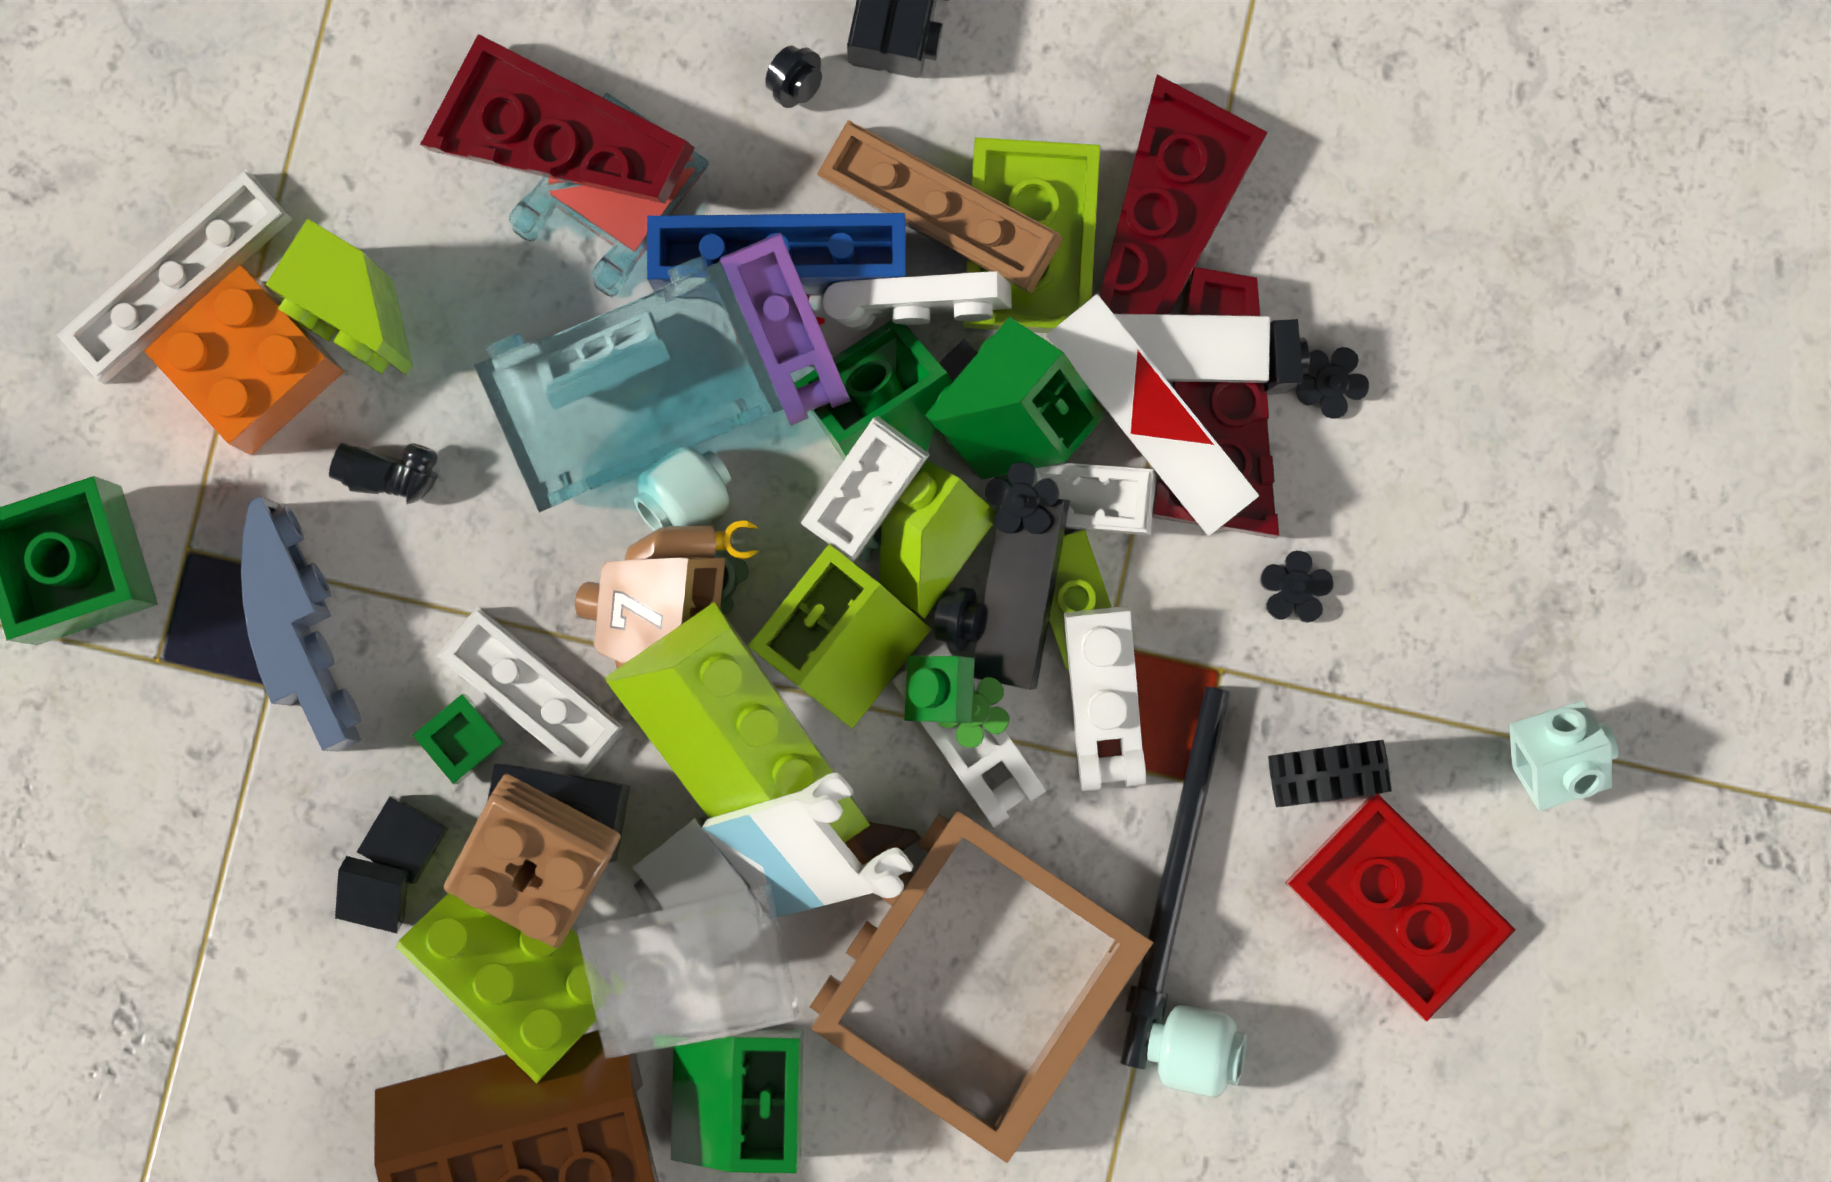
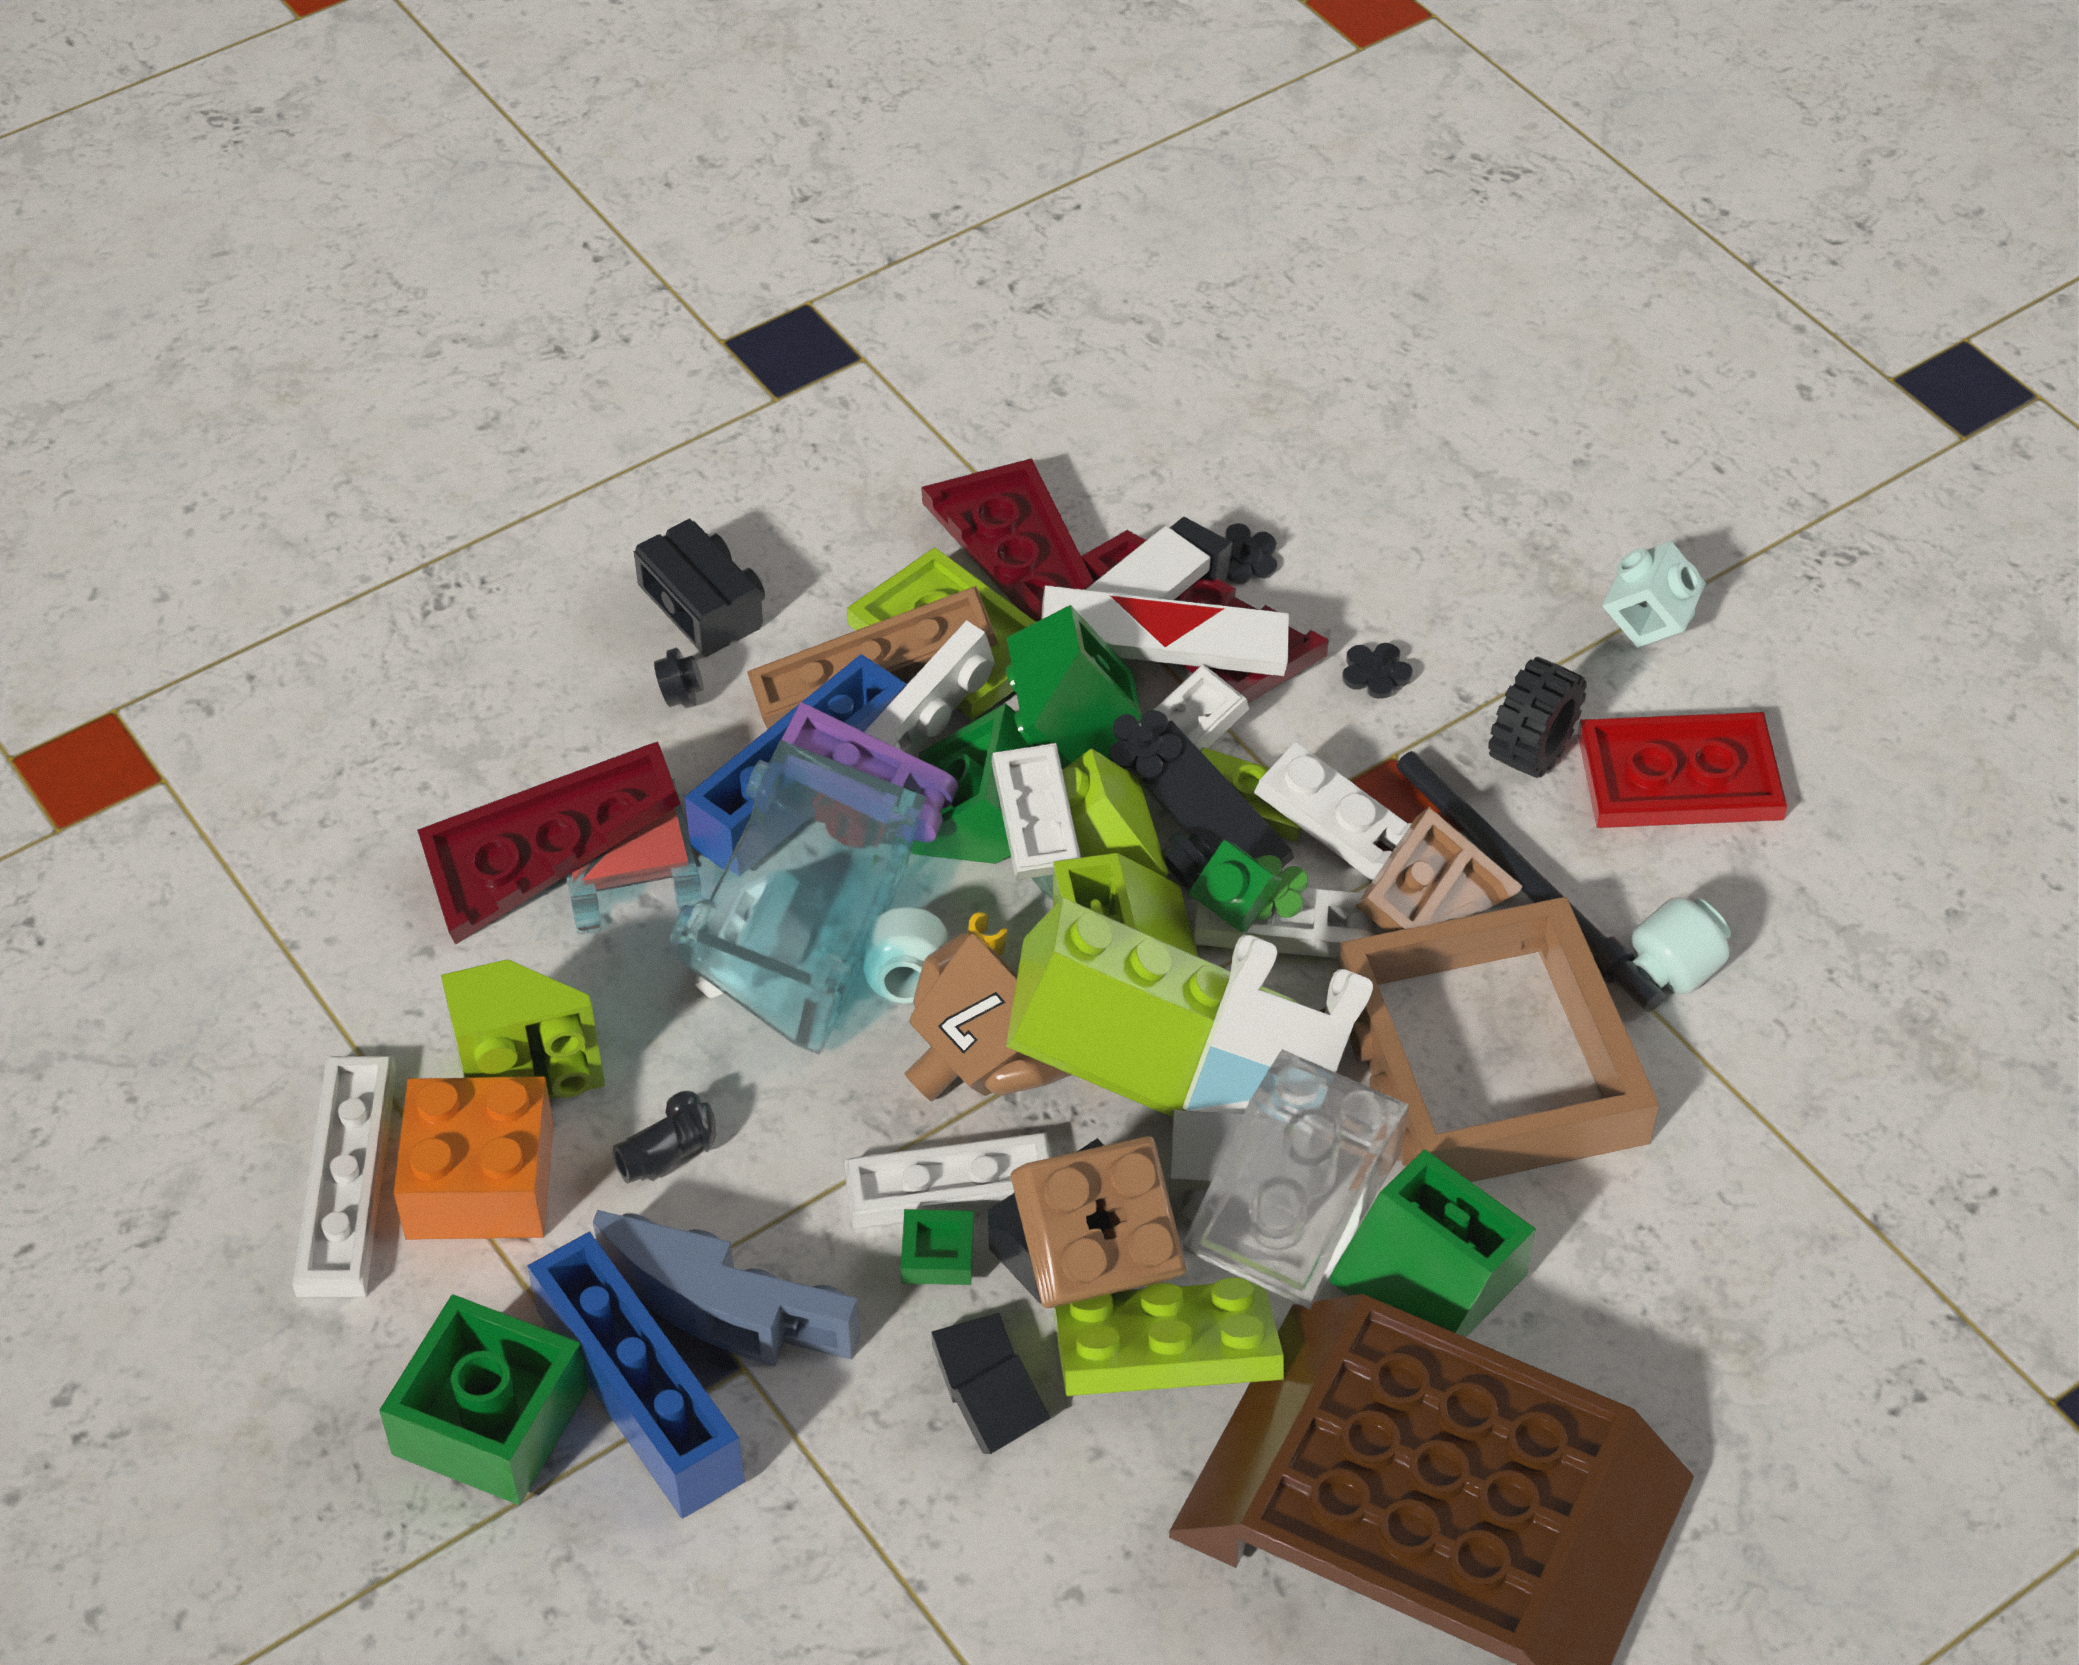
camera: 50 degrees left, 35 degrees down
none -> blue brick [527,1231,745,1519]
none -> medium nougat wing [1356,807,1523,933]

